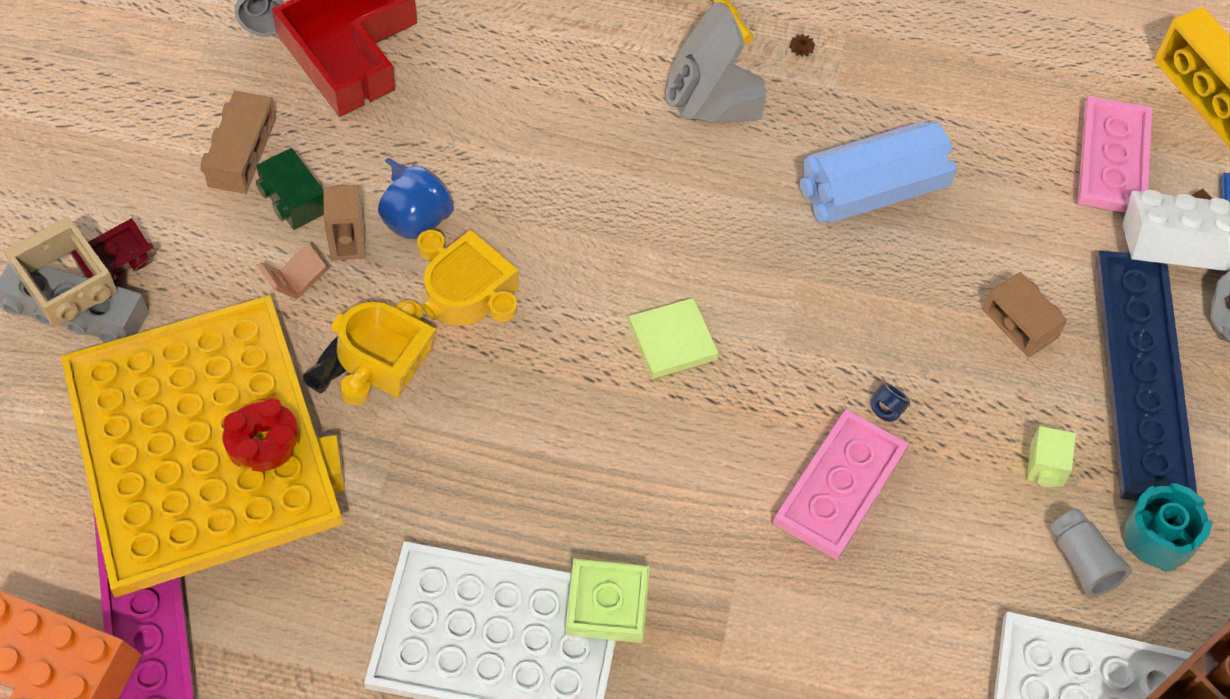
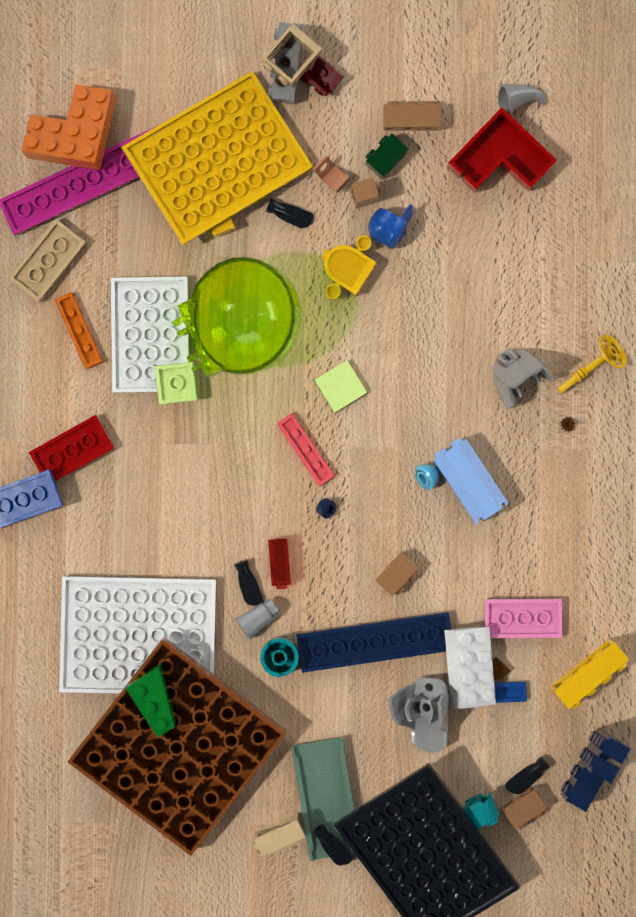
camera: 85 degrees right, 30 degrees up
red plate [222,398,300,472] -> none
yellow piece [331,300,436,406] -> none
bright pink plate [773,409,909,561] -> none
yellowish green brick [1027,426,1076,488] -> none
none -> clear neon green windscreen [172,257,302,377]
none -> black piece [234,560,263,606]
none -> clear red brick [268,538,291,589]
none -> coral tile [276,413,335,487]
none -> medium azure brick [415,464,441,490]

